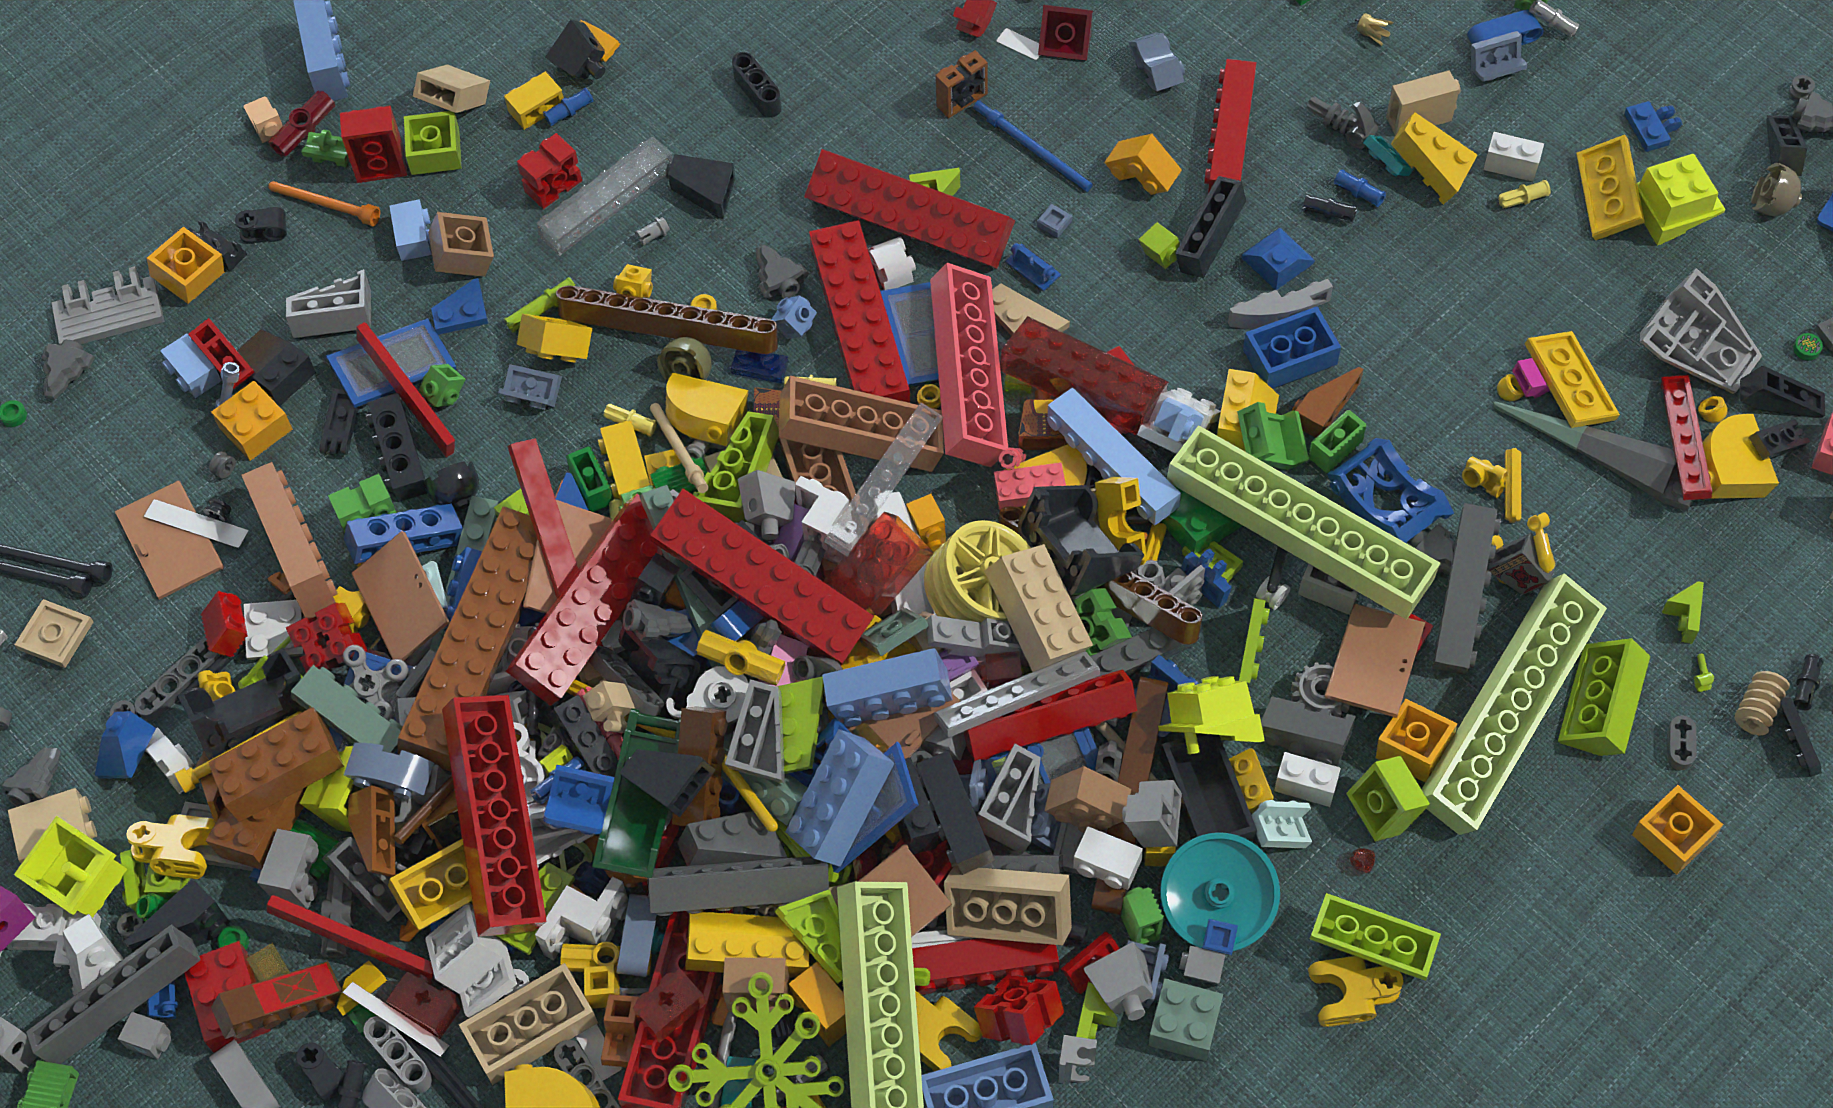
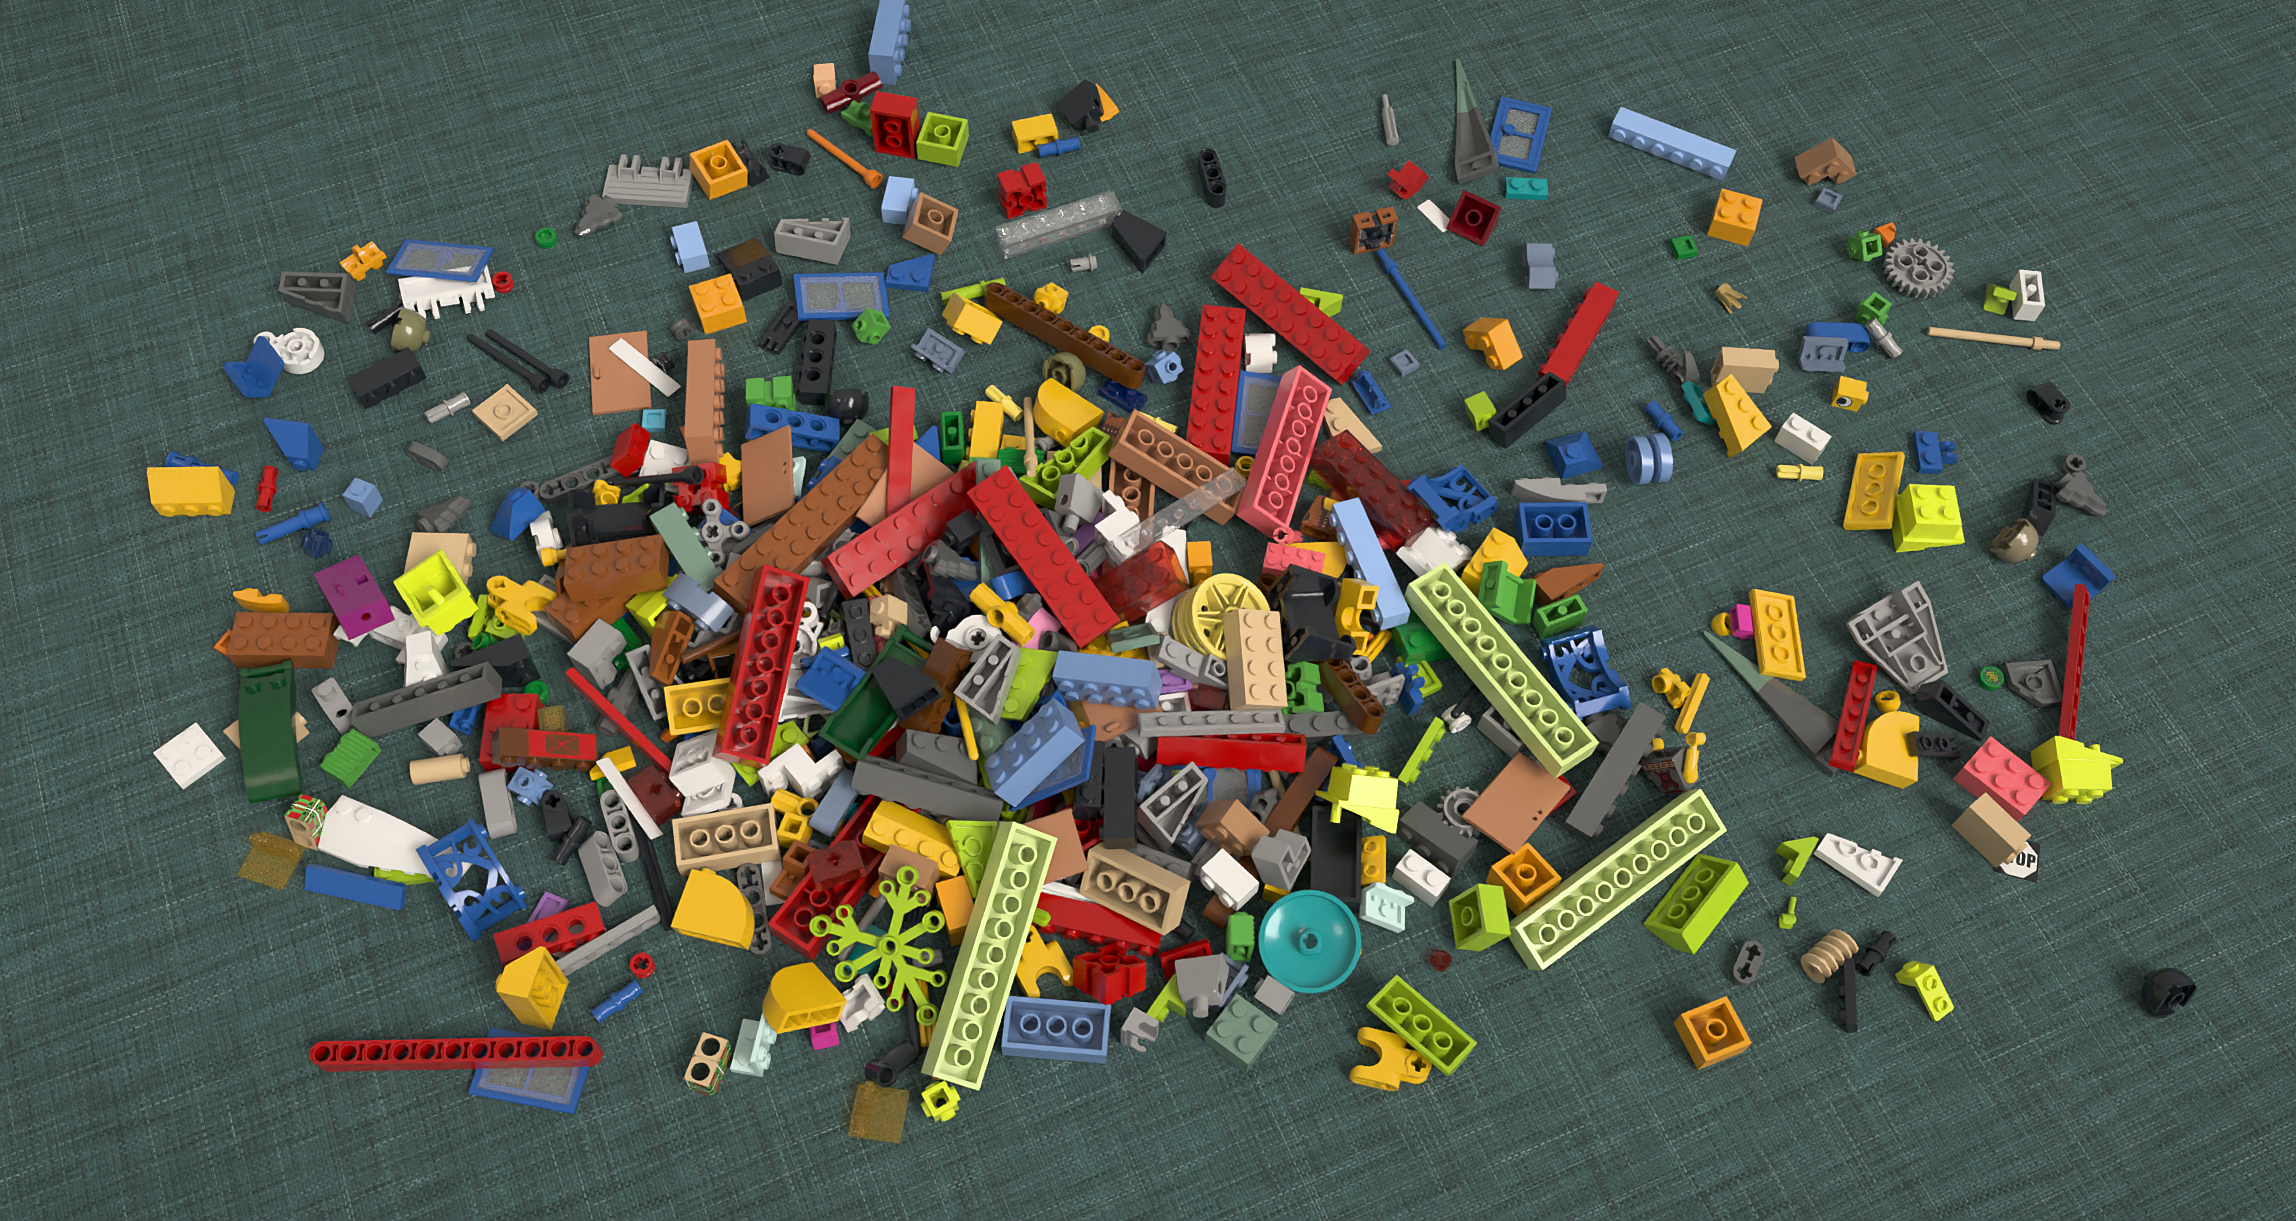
camera: 15 degrees right, 0 degrees up
red slope [188,318,254,388] -> none
sand blue bar [215,362,239,408] -> none
red tile [356,322,455,457] -> none
tan brick [413,65,490,113] -> none
light blue brick [1153,397,1204,442] -> none
blue tile [1202,919,1238,955] -> none
black pin [1303,194,1357,222] -> none
none -> tan brick [410,753,470,785]
none -> medium blue brick [507,766,554,807]
none -> black piece [613,466,703,488]
none -> medium azure tile [642,409,667,433]
none -> blue fence [1407,464,1498,533]
none -> medium blue wheel [1625,433,1673,486]
none -> white wing [1813,833,1903,897]
none -> yellow brick [1831,376,1869,412]
none -> black piece [2026,381,2070,425]

